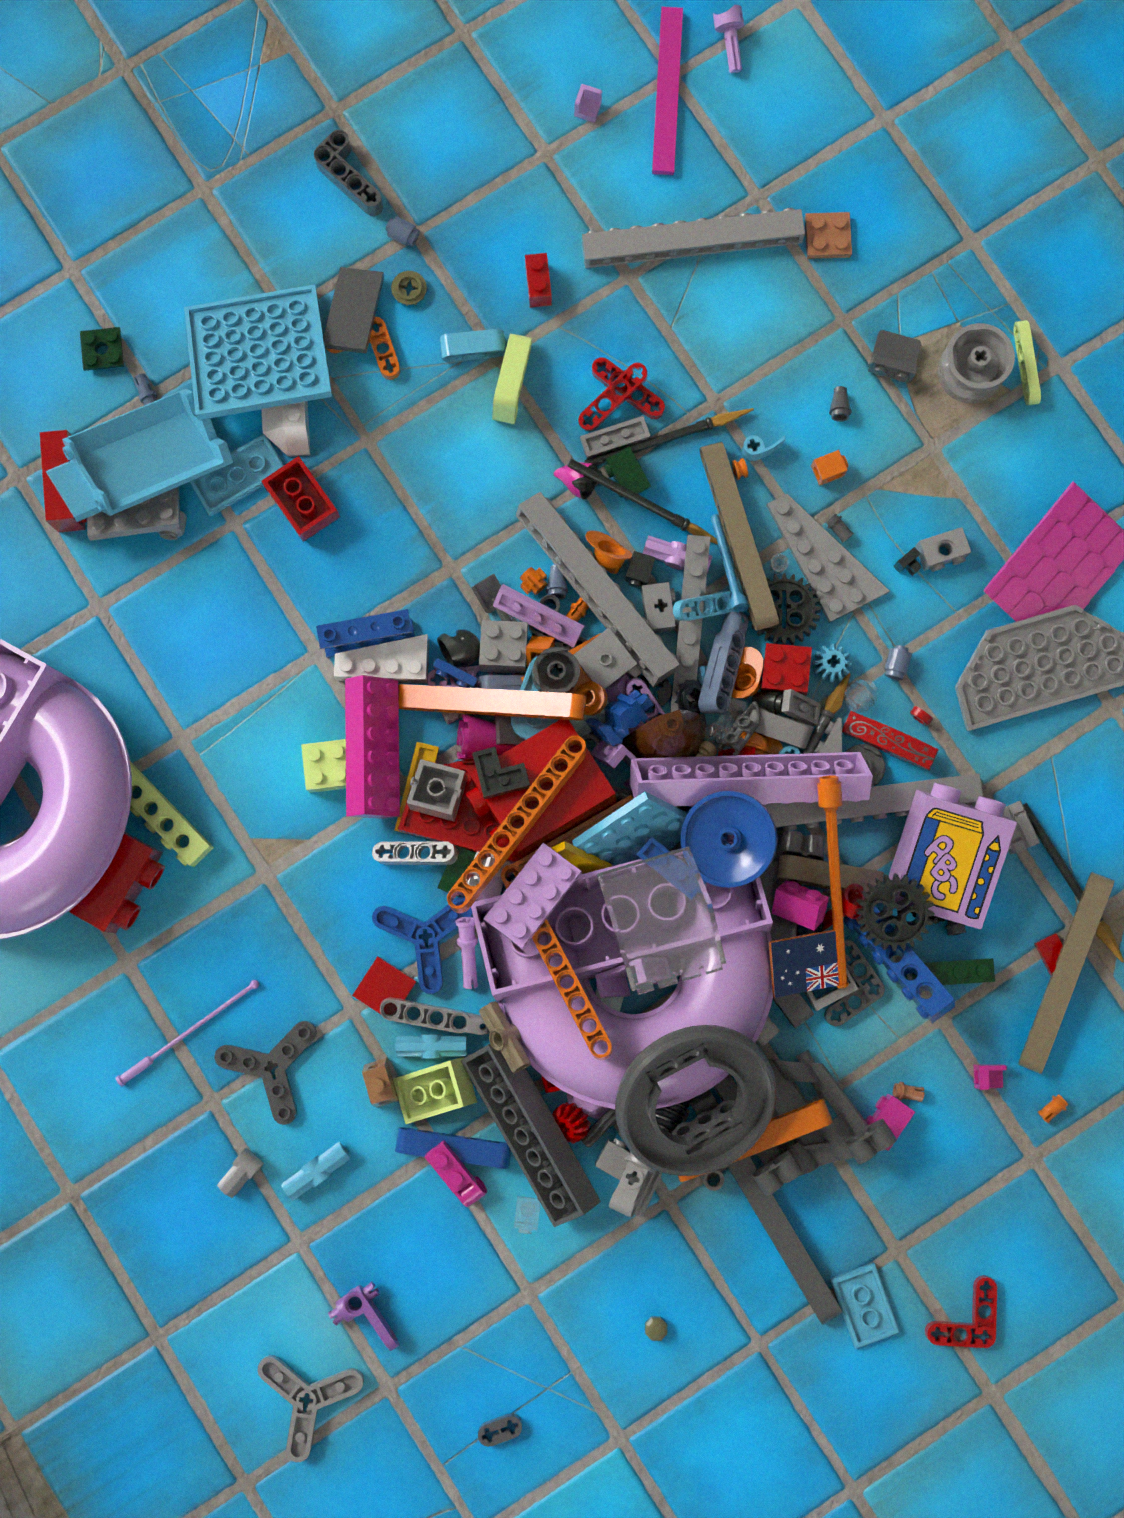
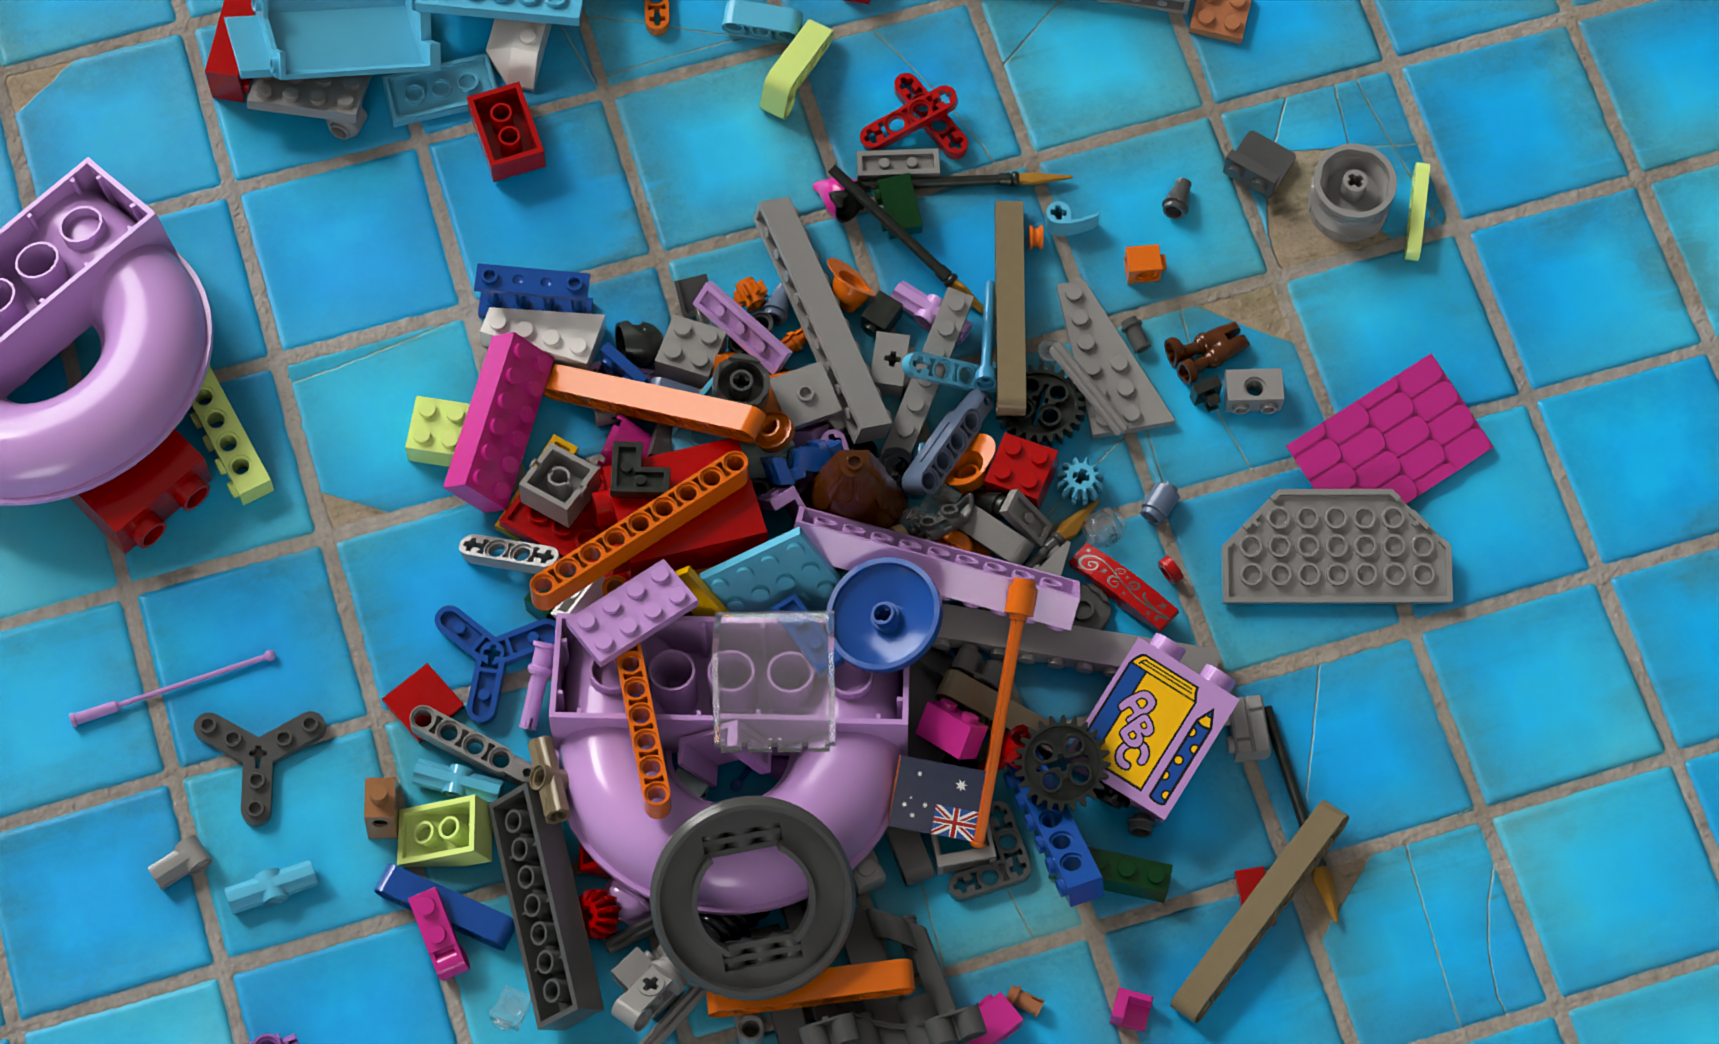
camera: 15 degrees right, 15 degrees down
none -> light grey axle [1049,341,1129,436]
none -> reddish brown piece [1164,322,1250,385]

